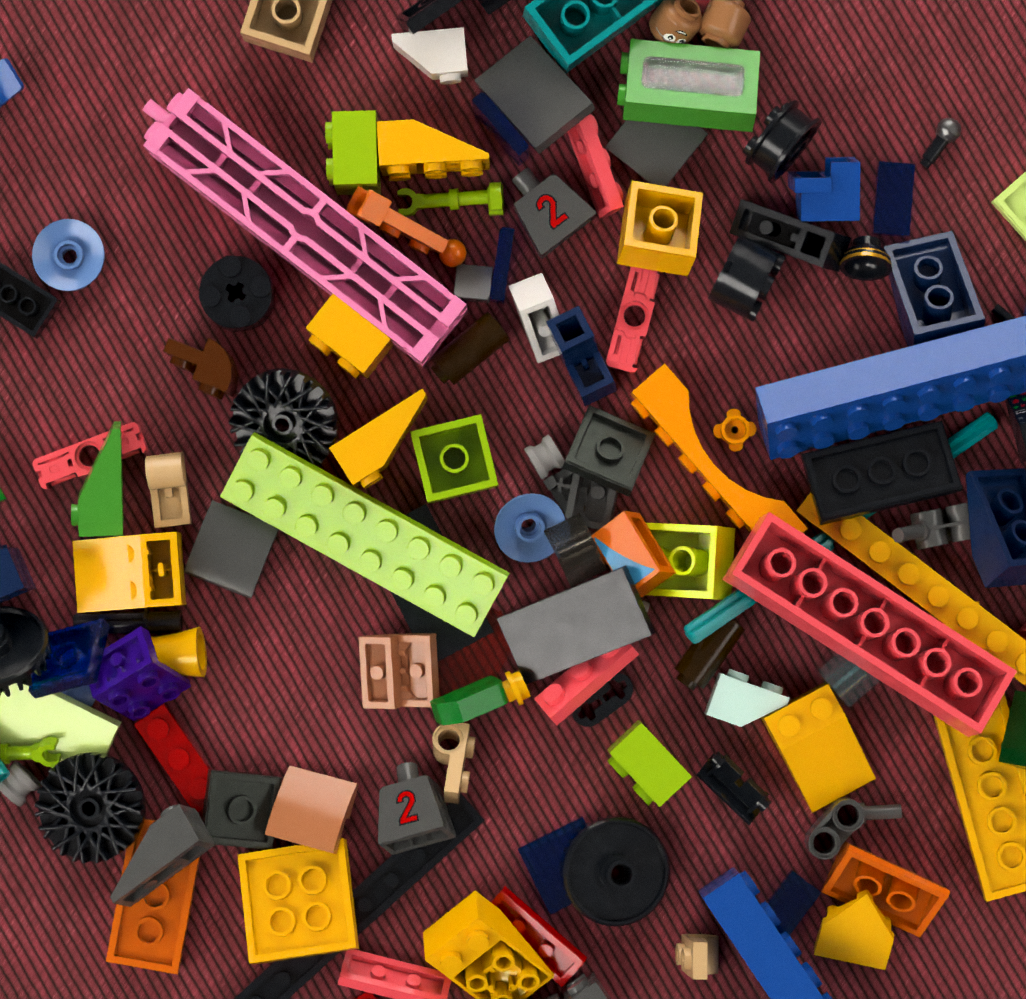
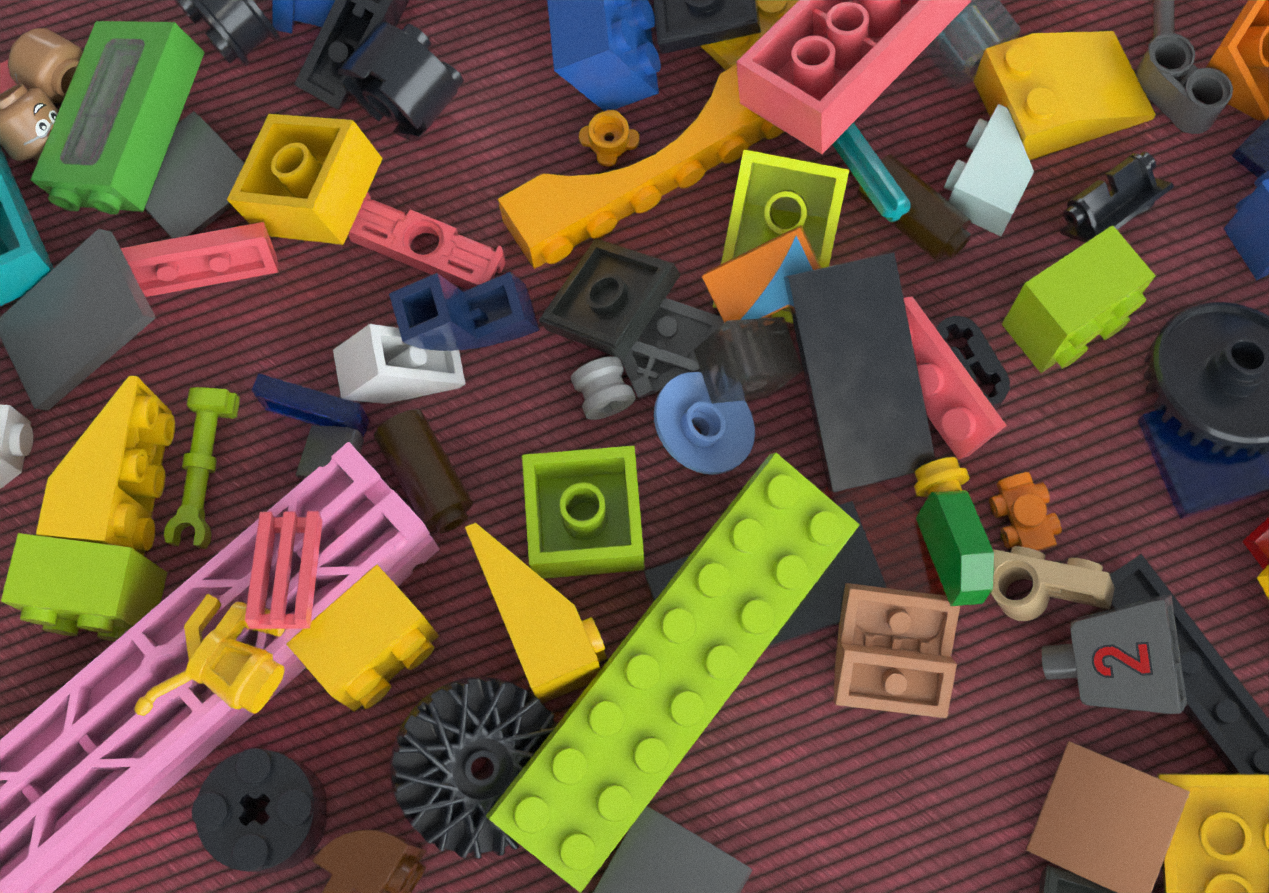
camera: 75 degrees left, 15 degrees down
orange plate [346,186,467,267] -> none
clear blue tile [472,92,529,166] -> none
dark grey torso [512,167,596,259] -> none
none -> yellow piece [134,594,286,716]
none -> coral tile [245,511,323,629]
none -> orange piece [989,472,1062,551]

